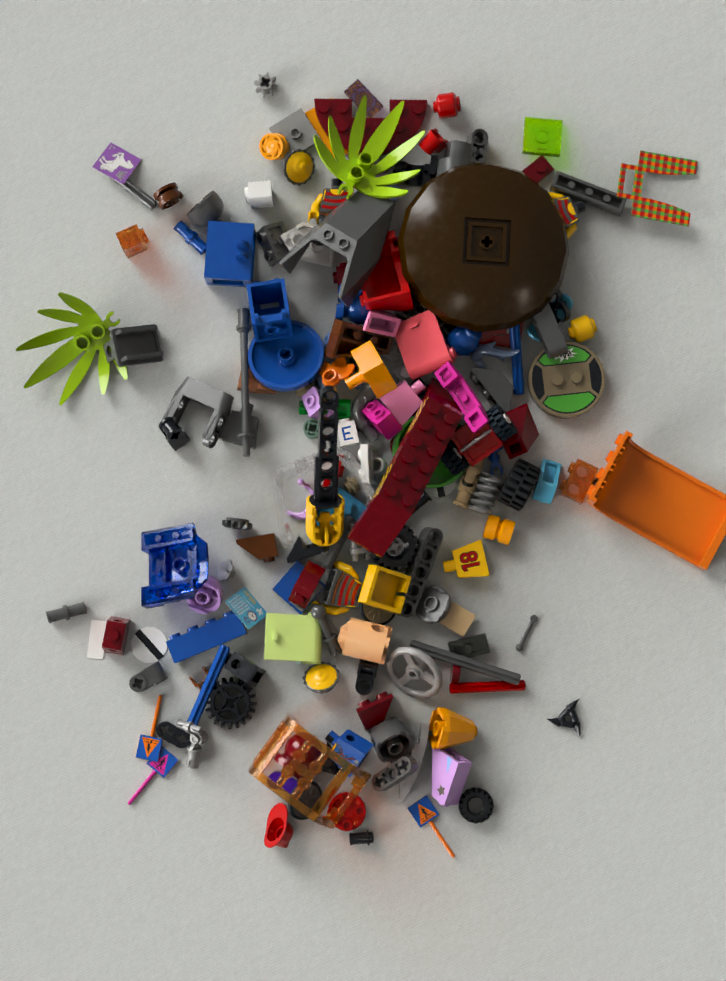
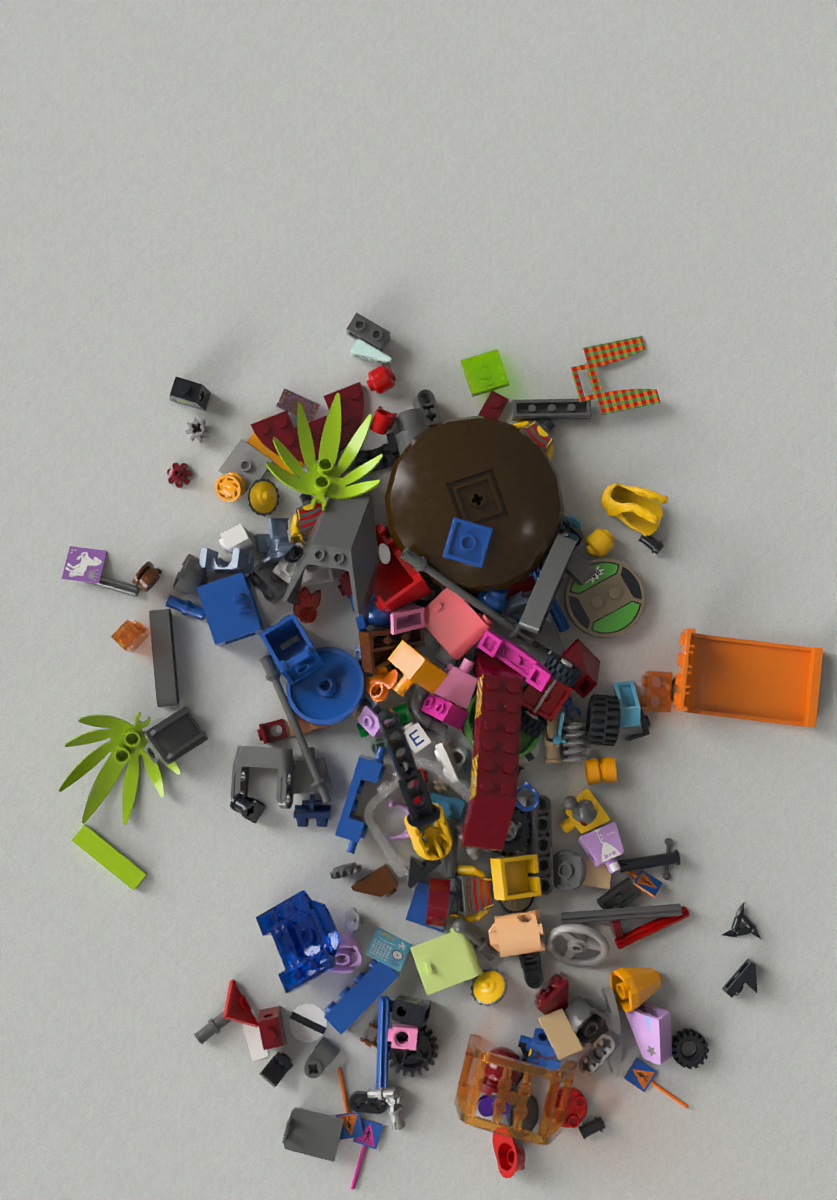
camera: 25 degrees left, 0 degrees up
none -> lime tile [71,824,147,891]
none -> dark grey beam [149,609,179,707]
none -> dark red plant [167,462,193,488]
none -> black torso [170,377,211,411]
none -> sand blue piece [199,548,255,574]
none -> red tile [223,980,259,1028]
none -> sand blue piece [254,518,293,564]
none -> dark red bracket [257,719,288,744]
none -> black bracket [259,1052,294,1088]
none -> dark grey piece [282,1107,344,1162]
none -> black pin [284,545,303,563]
none -> clear red plate [293,587,321,624]
none -> dark blue hips [293,794,331,827]
none -> blue brick [335,746,386,854]
none -> dark grey brick [346,312,391,352]
none -> light aqua slope [350,339,392,366]
none -> white sticker [378,543,390,564]
none -> bright pink brick [387,1023,418,1050]
none -> dark grey bar [400,547,534,645]
none -> blue tile [442,517,493,568]
none -> blue piece [515,781,539,811]
none -> dark grey beam [518,534,577,635]
none -> tan piece [538,1009,583,1060]
none -> medium azure piece [553,712,566,745]
none -> dark grey animal [563,796,597,824]
none -> lavender torso [578,821,624,874]
none -> yellow hair [601,483,668,537]
none -> black pin [618,849,680,873]
none -> black bracket [625,708,651,741]
none -> piece [626,870,663,897]
none -> black pin [638,535,665,554]
none -> black slope [722,959,757,998]

